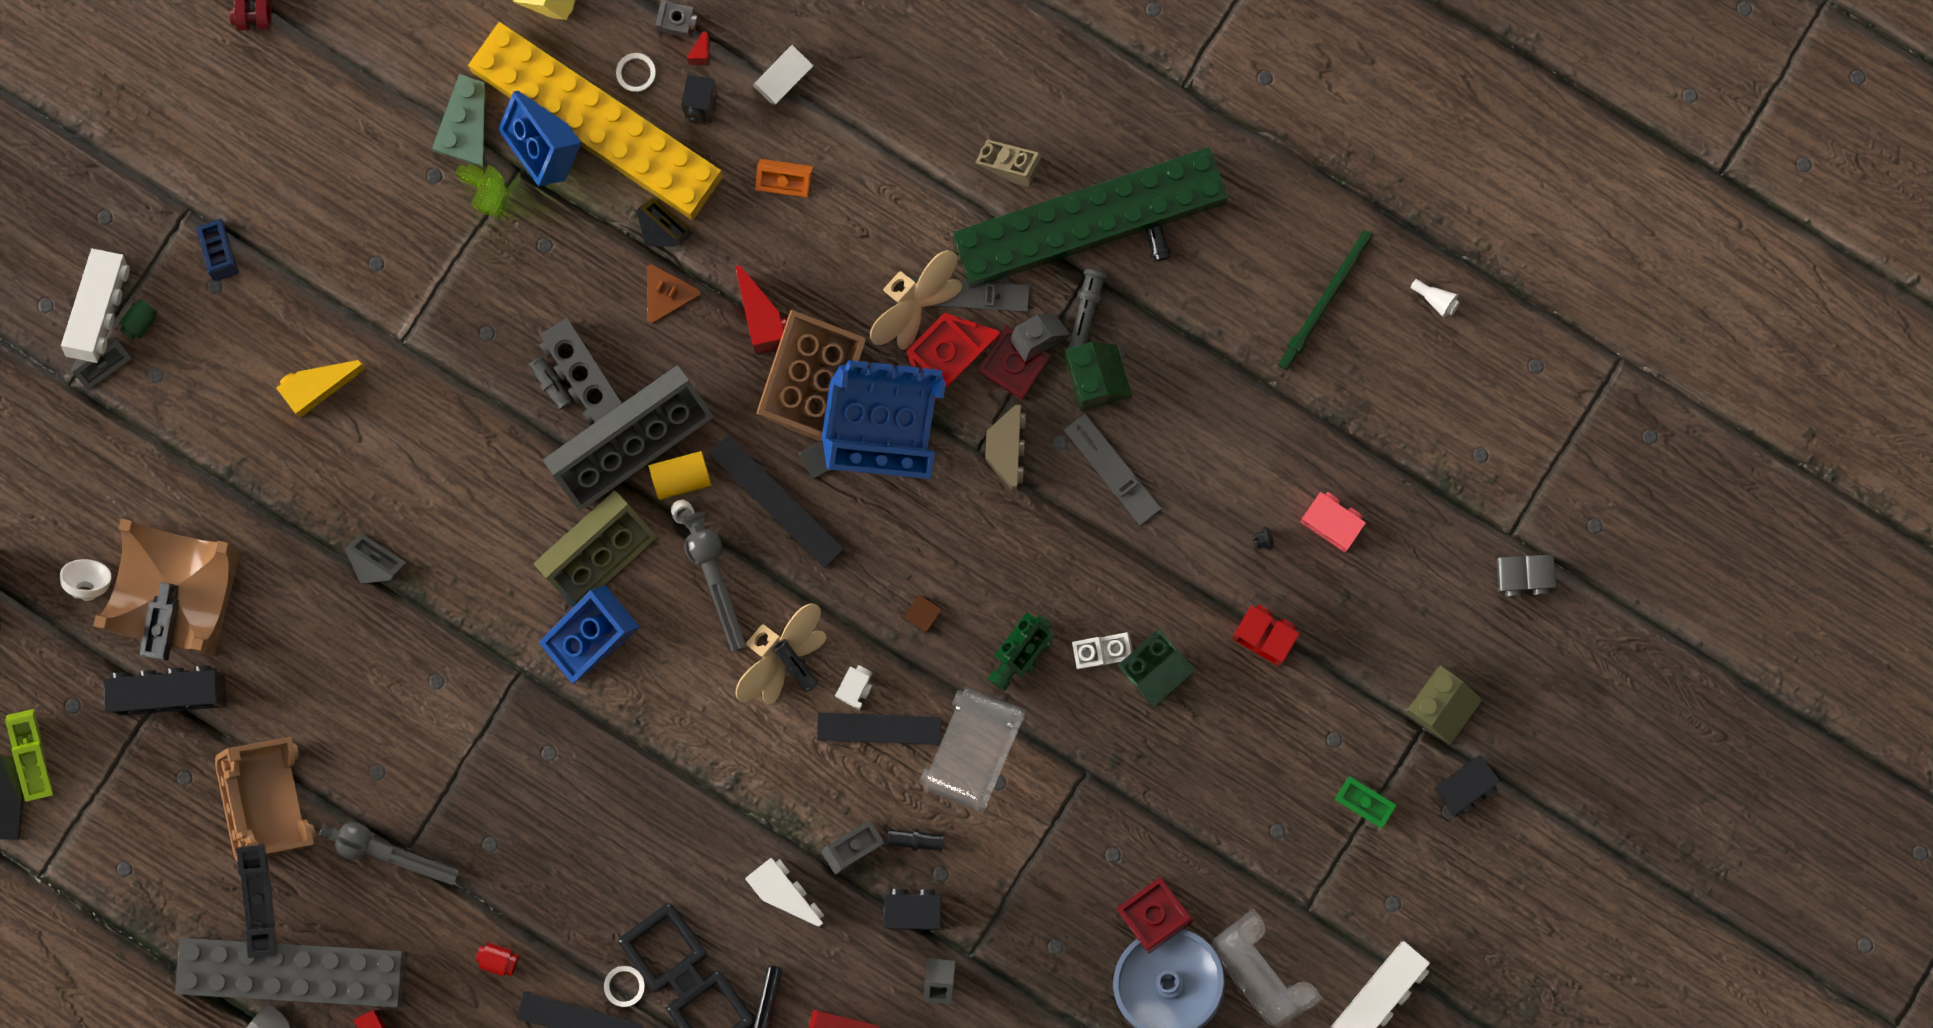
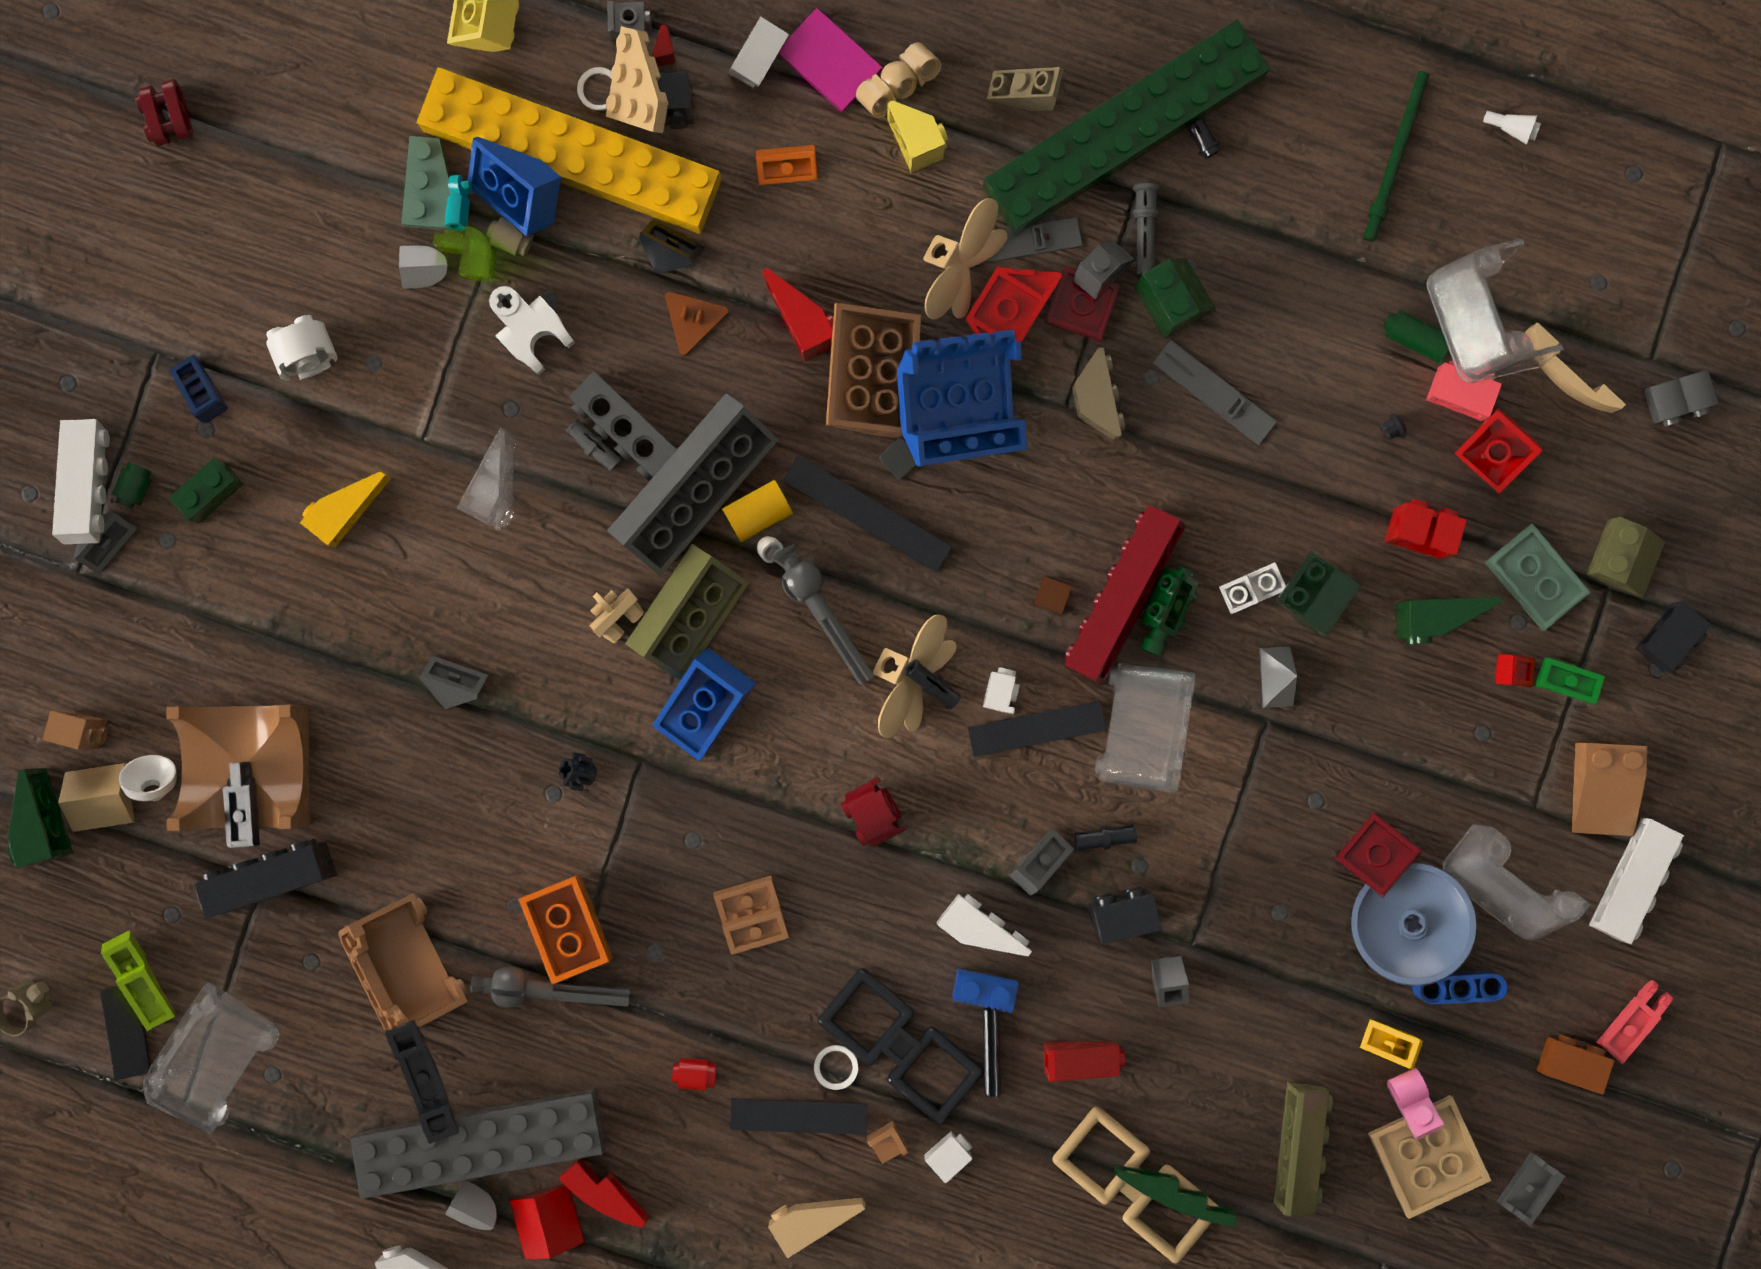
camera: 20 degrees left, 5 degrees up
none -> medium nougat brick [42,710,108,750]
none -> tan slope [58,763,135,832]
none -> clear windscreen [143,982,279,1134]
none -> dark green brick [169,458,244,524]
none -> white brick [266,315,338,381]
none -> light grey brick [399,245,448,289]
none -> teal bar [444,174,472,231]
none -> clear slope [457,428,515,531]
none -> dark tan brick [487,217,534,257]
none -> white piece [489,286,575,375]
none -> orange brick [518,874,613,985]
none -> black gear [559,752,597,792]
none -> tan hips [589,588,645,643]
none -> tan plate [606,26,668,133]
none -> medium nougat slope [713,876,789,955]
none -> dark pink tile [777,8,882,113]
none -> dark red brick [841,777,906,847]
none -> tan piece [856,42,941,118]
none -> light yellow slope [887,101,948,173]
none -> blue brick [952,968,1018,1013]
none -> dark red brick [1064,505,1186,685]
none -> slope [1259,646,1297,708]
none -> dark green brick [1383,310,1453,364]
none -> dark green slope [1395,597,1501,645]
none -> clear windscreen [1426,238,1564,383]
none -> red slope [1455,408,1543,493]
none -> sand green tile [1484,523,1591,631]
none -> red slope [1495,654,1535,687]
none -> tan slope [1525,322,1626,413]
none -> medium nougat slope [1572,743,1647,836]

